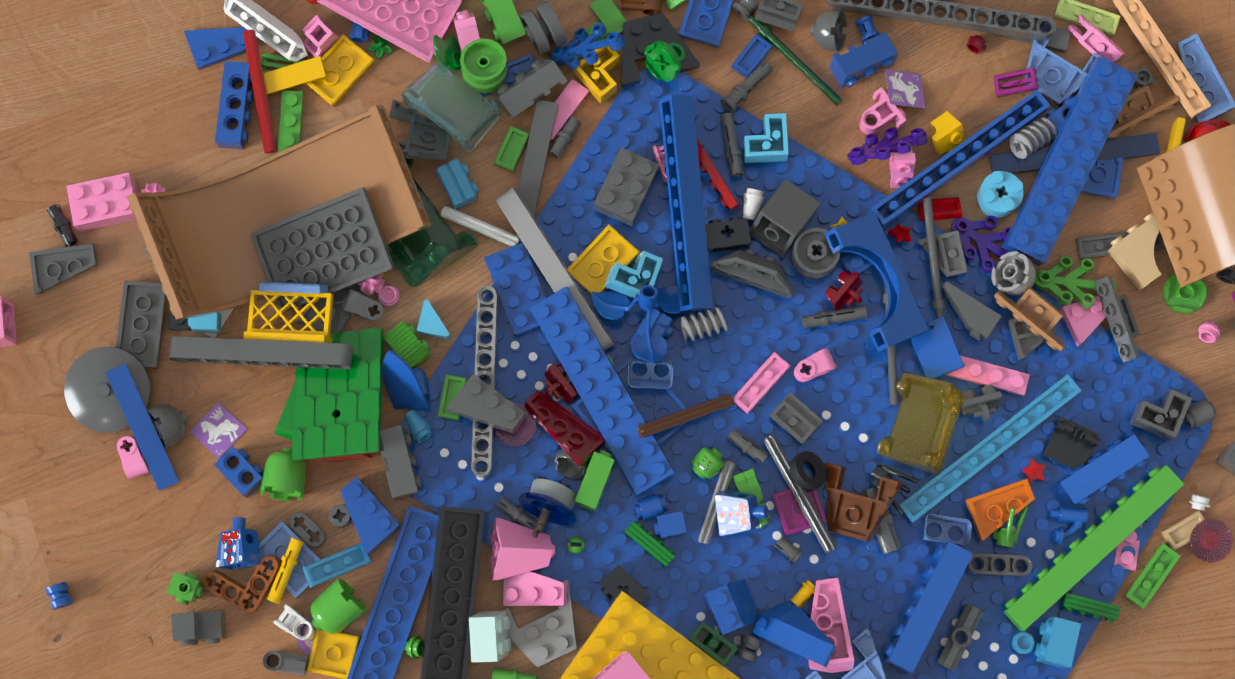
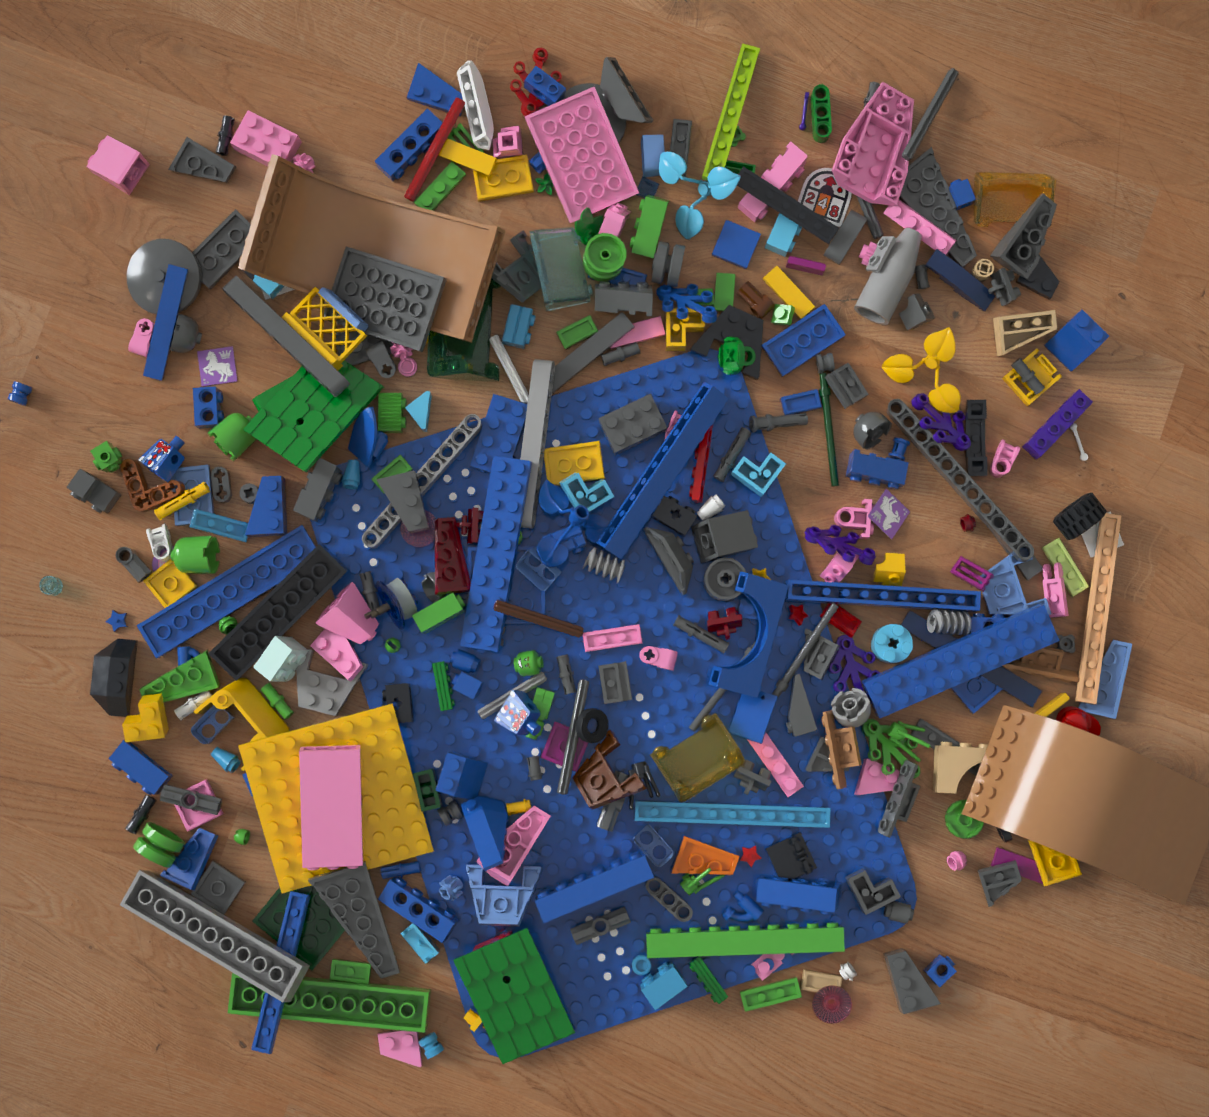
camera: 35 degrees right, 5 degrees up
none -> bright green plant [887,721,930,762]

